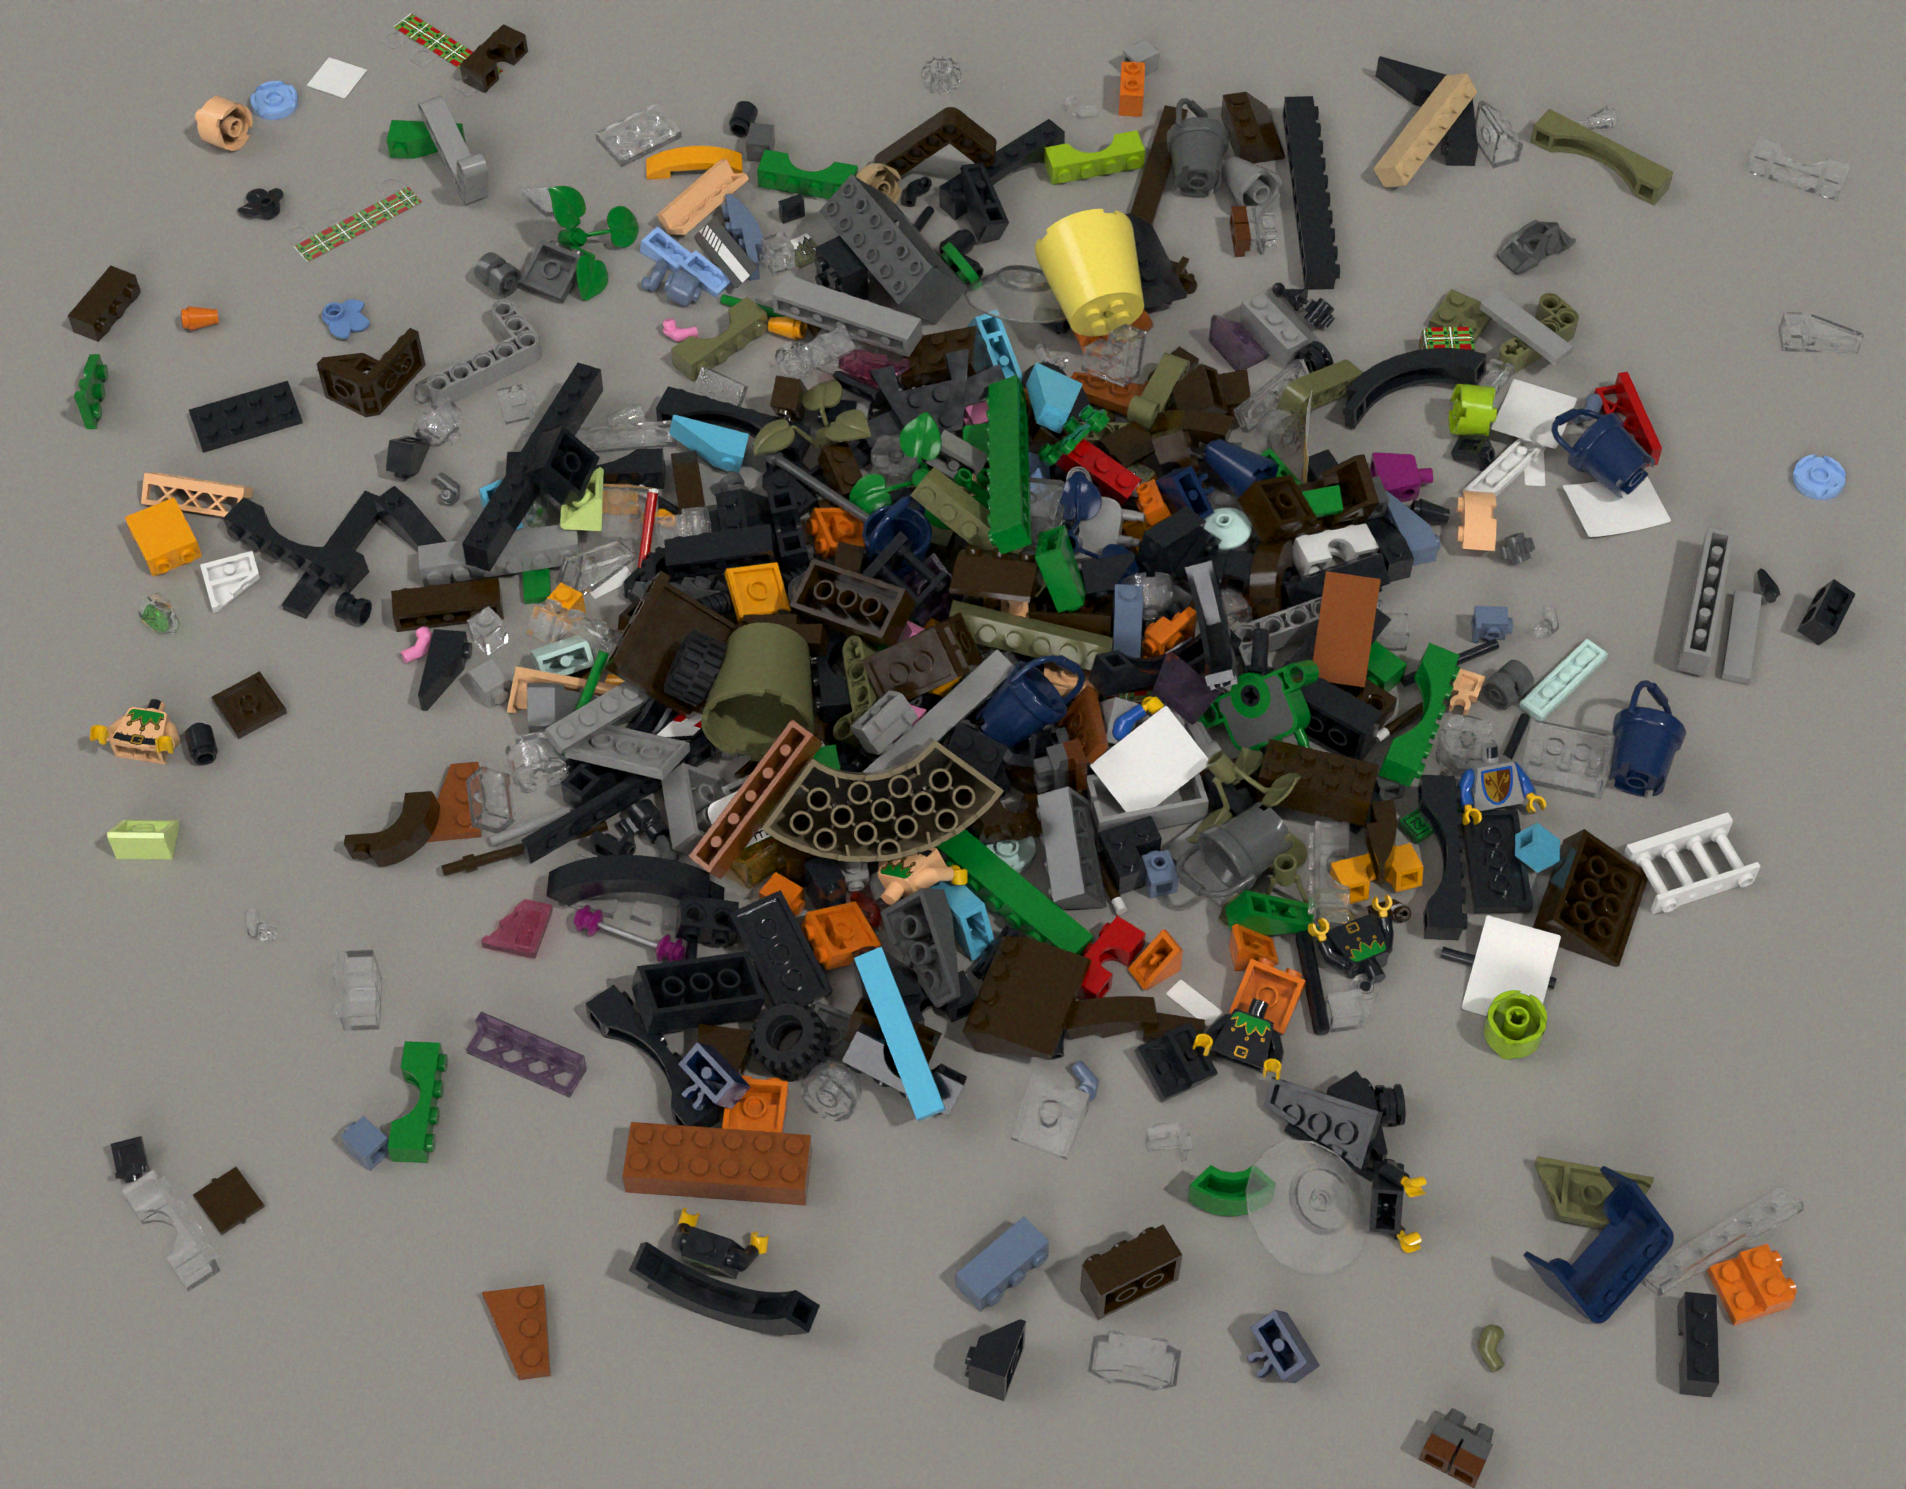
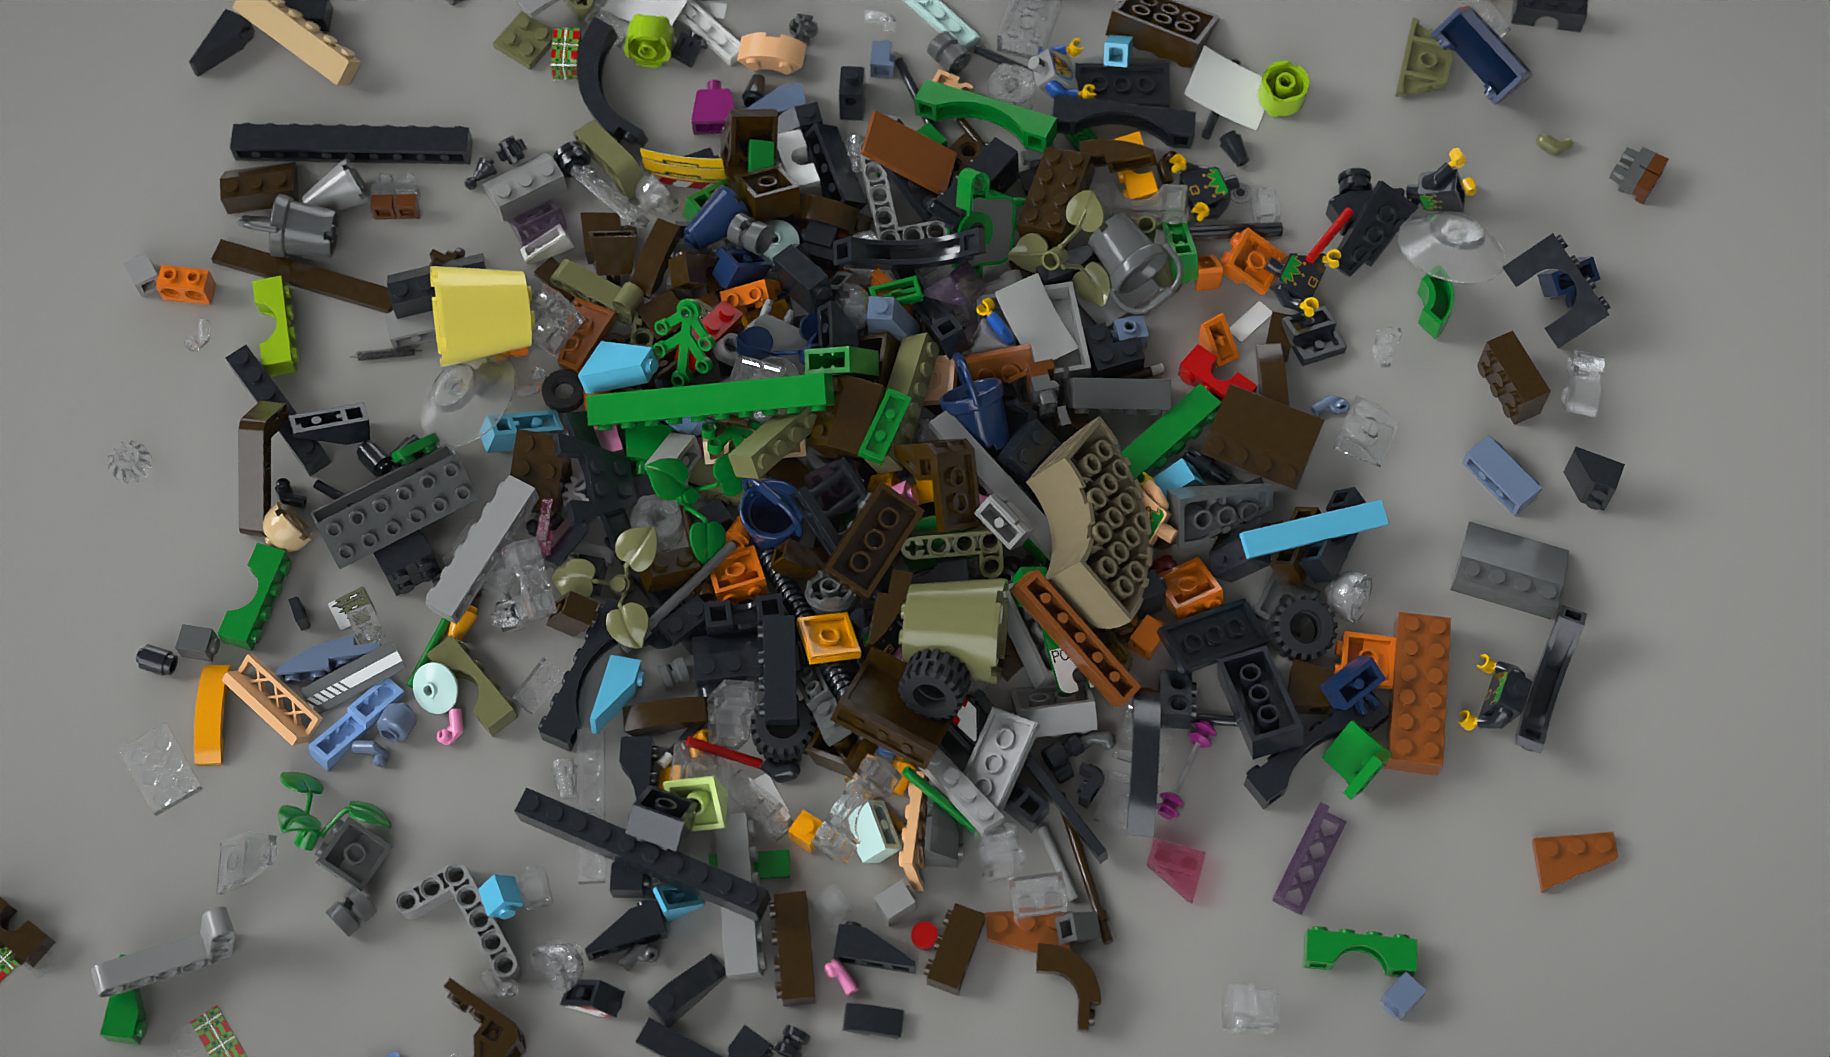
camera: 85 degrees left, 10 degrees up
none -> light aqua dish [413,662,459,714]
none -> medium azure brick [478,874,524,919]
none -> white slope [520,224,574,265]
none -> black slope [585,900,668,961]
none -> dark grey wheel [727,213,774,255]
none -> black torso [839,66,866,121]
none -> black slope [842,1003,904,1039]
none -> green plate [858,388,912,465]
none -> green tile [868,276,923,306]
none -> red tile [911,921,938,950]
none -> dark brown brick [924,903,986,996]
none -> dark grey brick [1055,912,1101,945]
none -> black cone [1219,130,1250,167]
none -> red bar [1305,208,1354,263]
none -> green bracket [1322,720,1393,800]
none -> dark grey slope [1450,521,1569,620]
none -> black arch [1502,233,1611,349]

